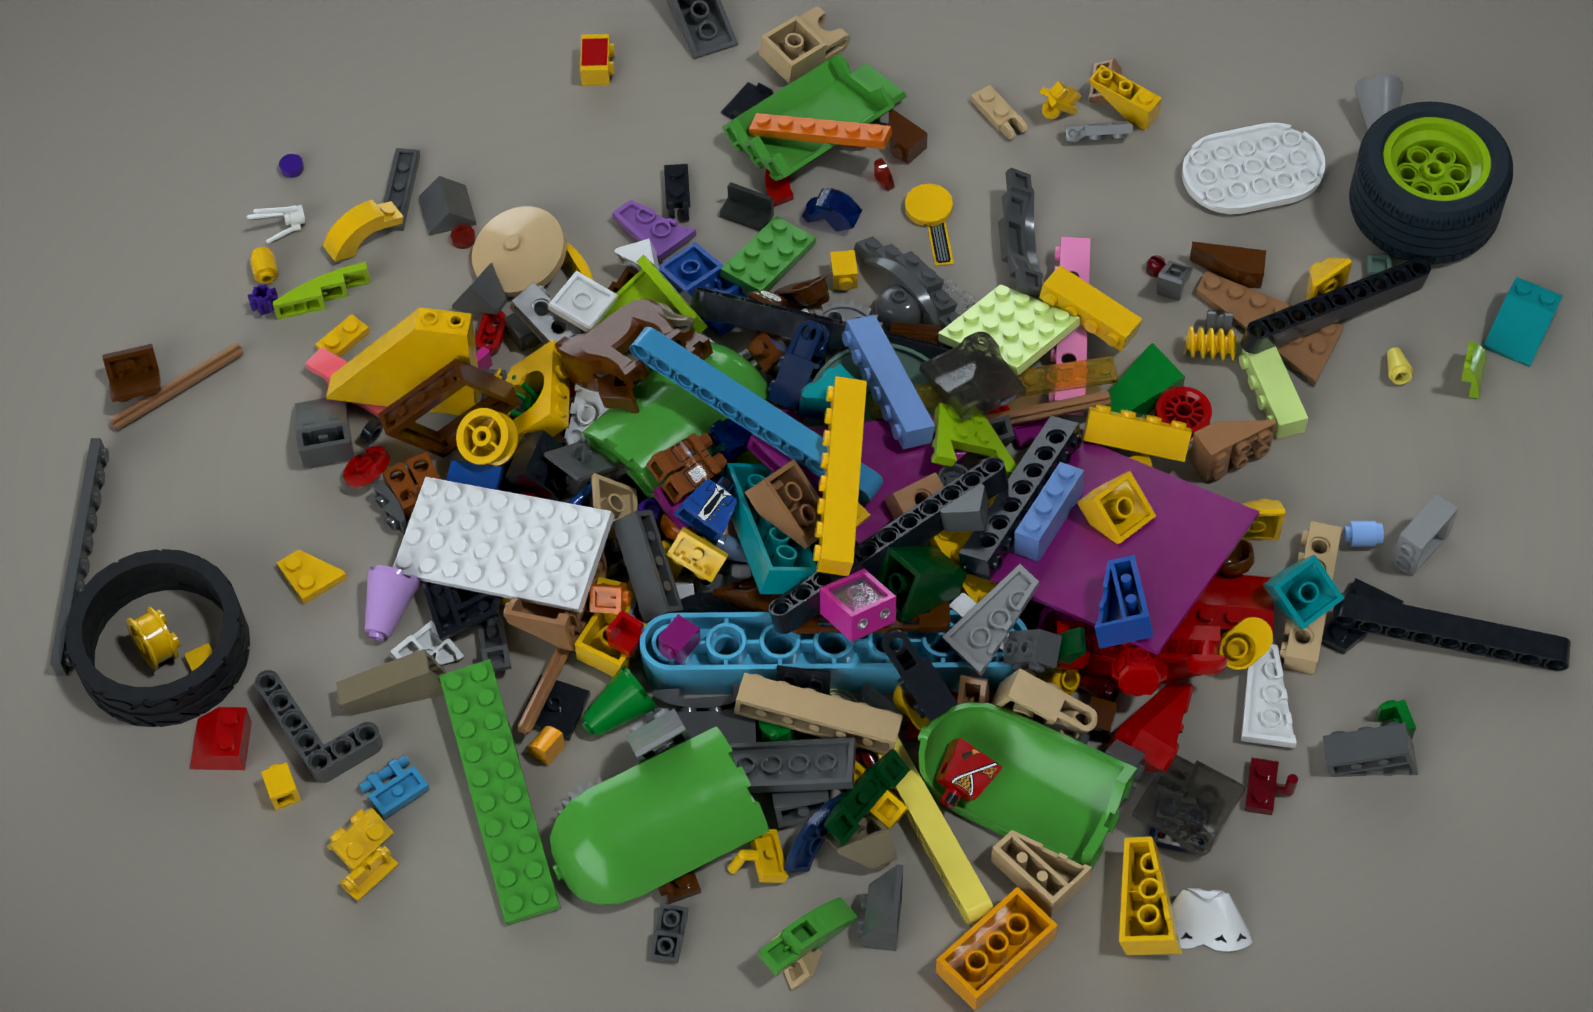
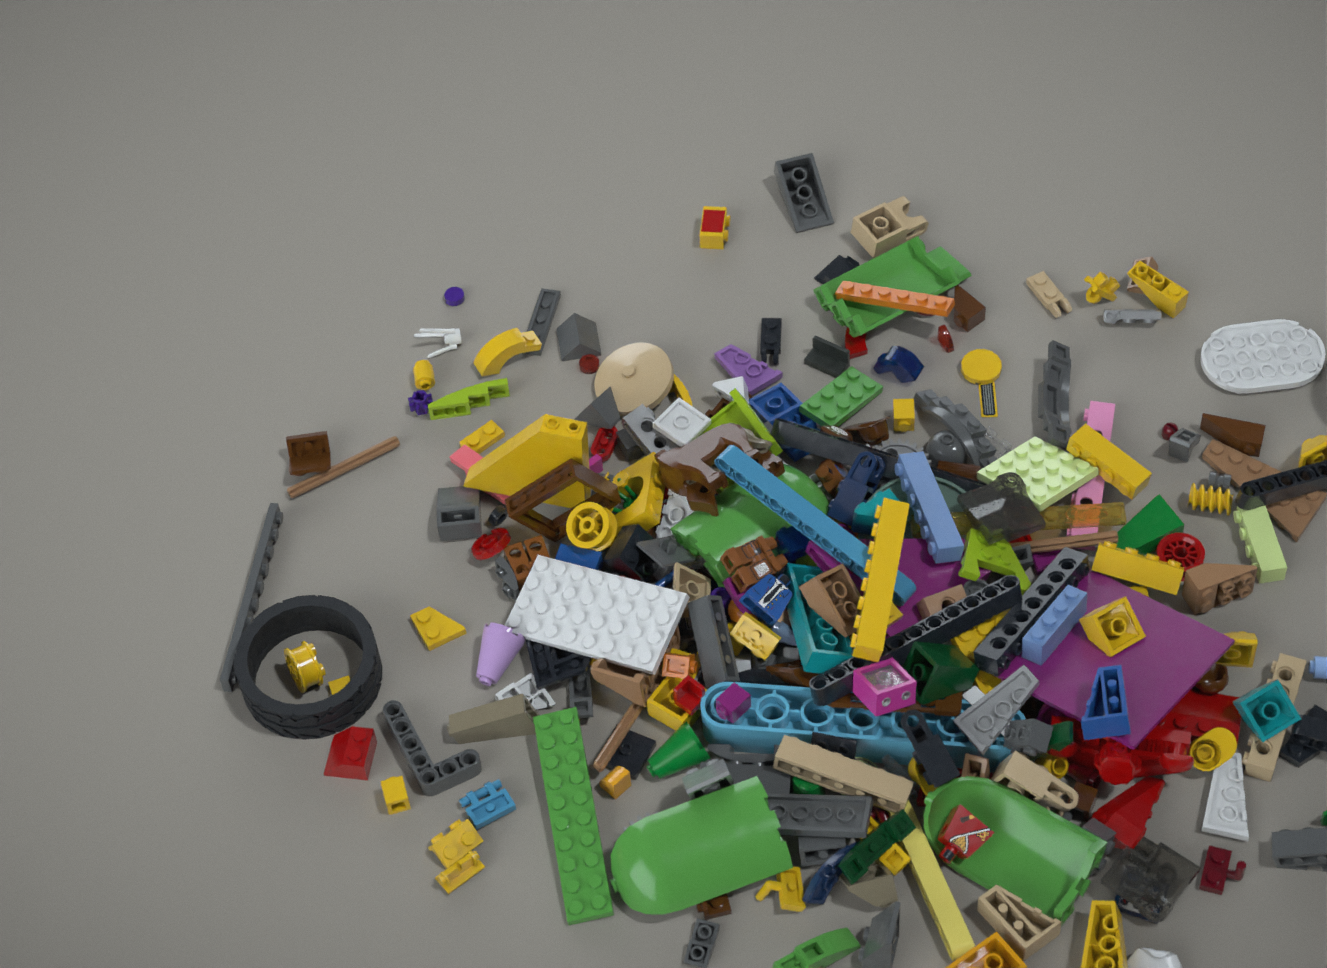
camera: 10 degrees right, 5 degrees down
dark grey slope [939,483,989,532] -> none

